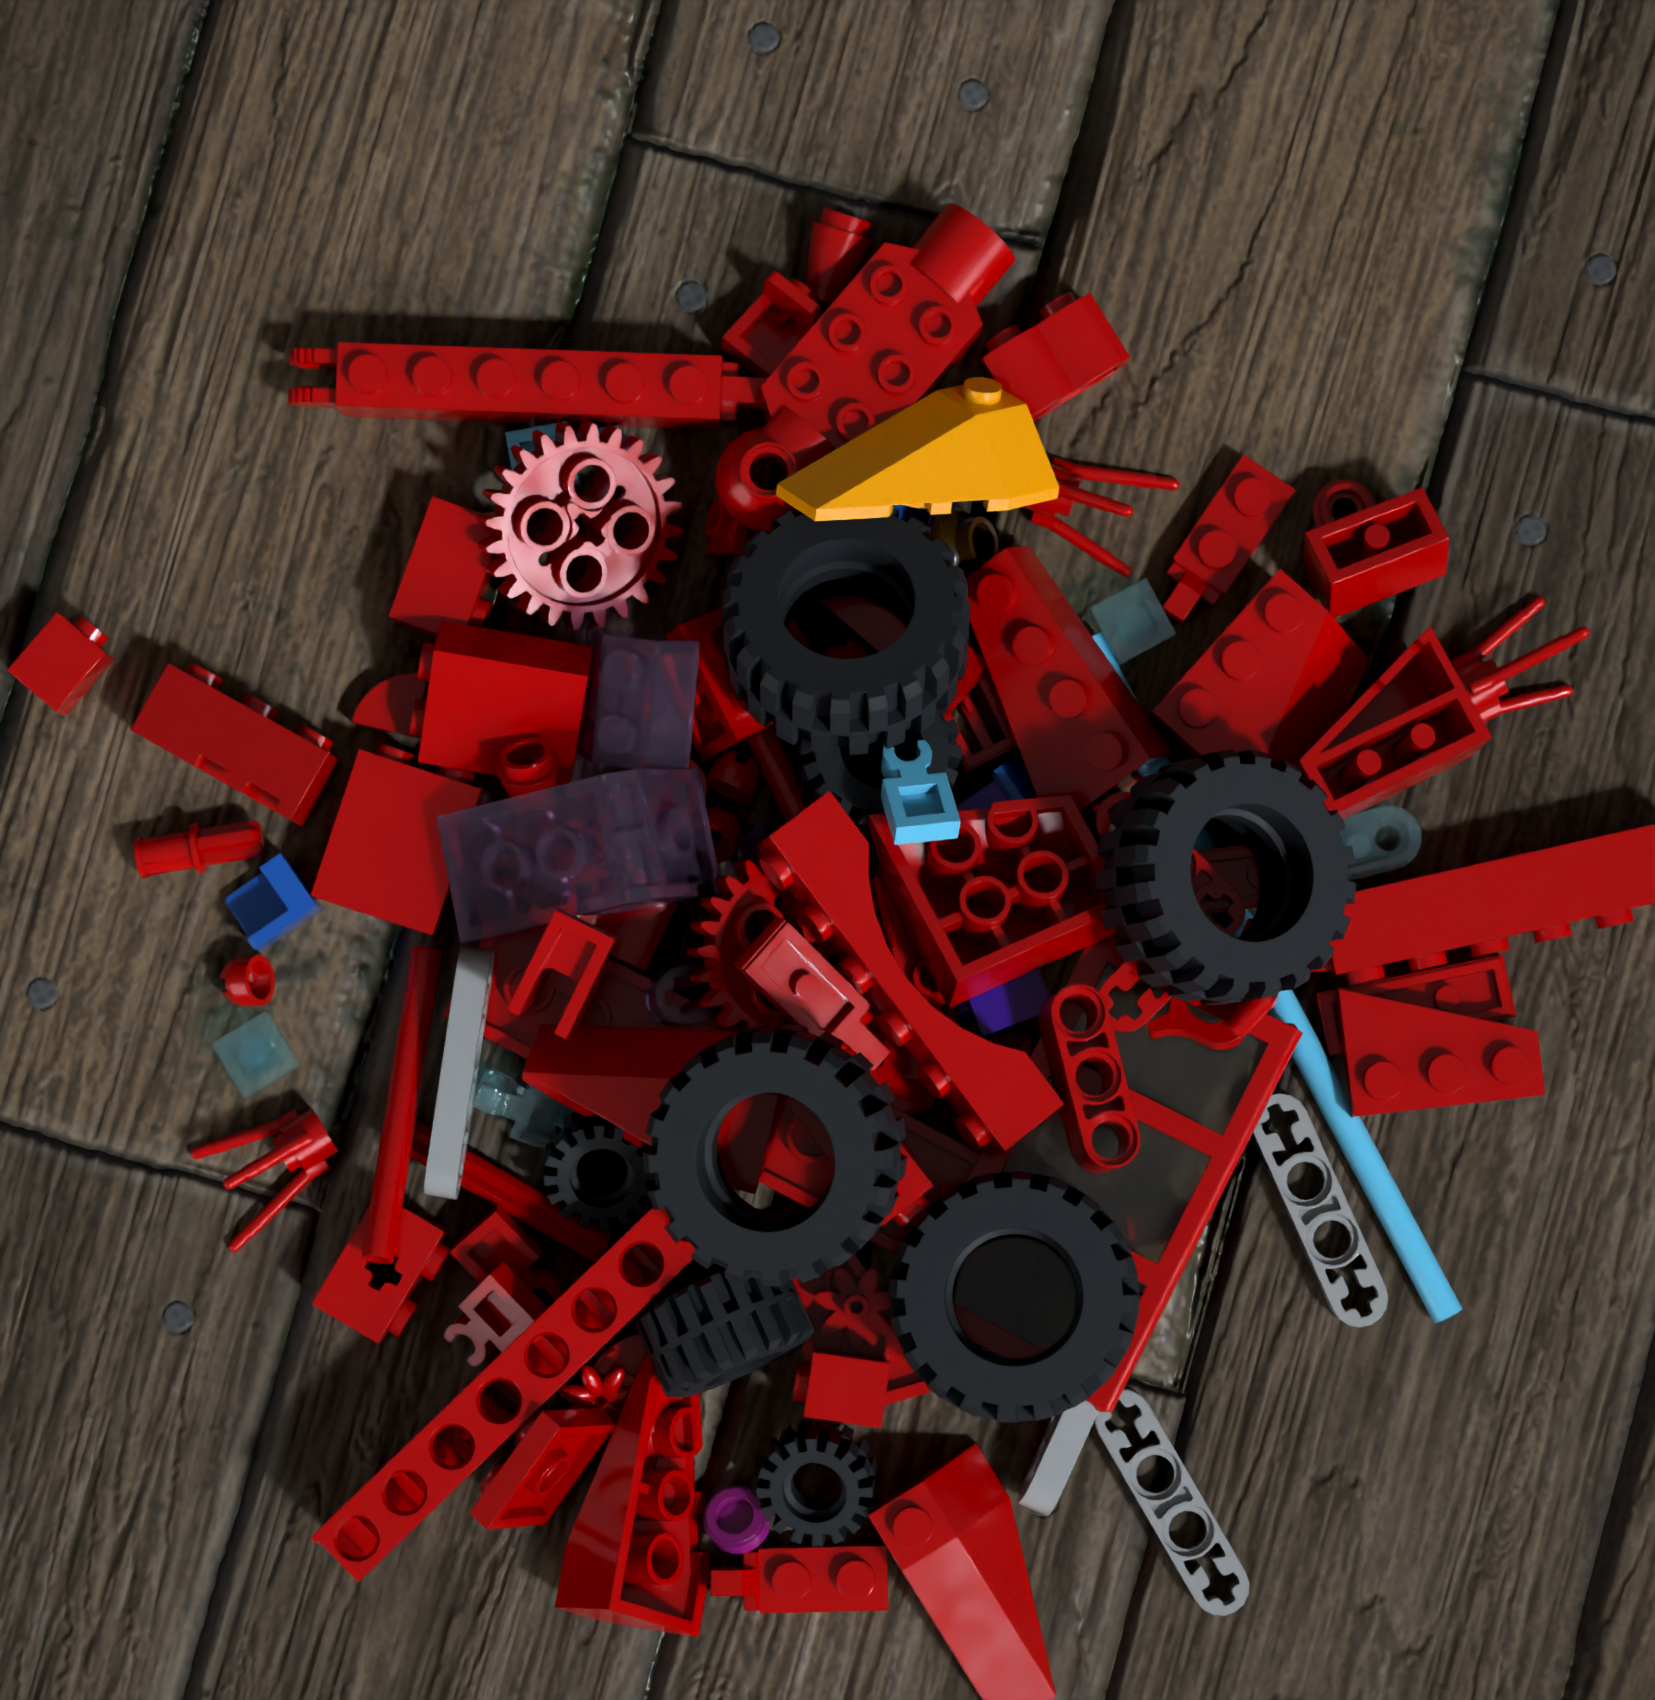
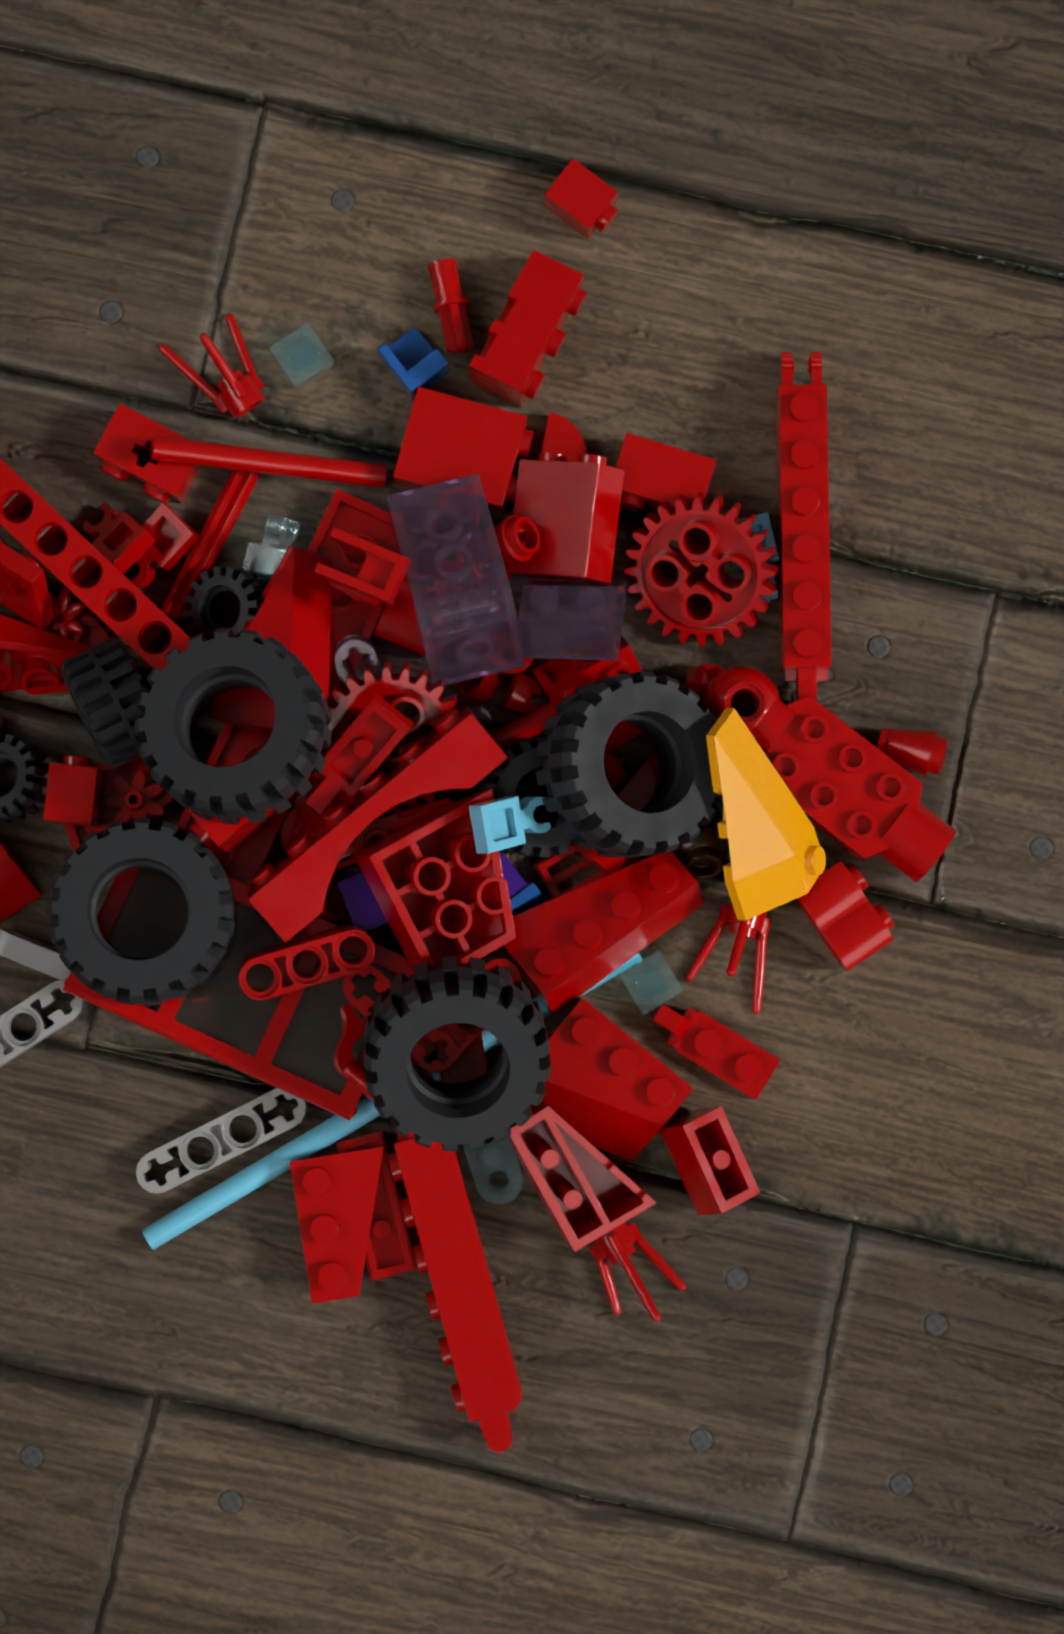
camera: 90 degrees right, 0 degrees up
red hinge [220,955,275,1007] -> none
light grey beam [424,946,495,1200] -> none
red bracket [721,270,822,378] -> none
red plate [1312,479,1376,528] -> none

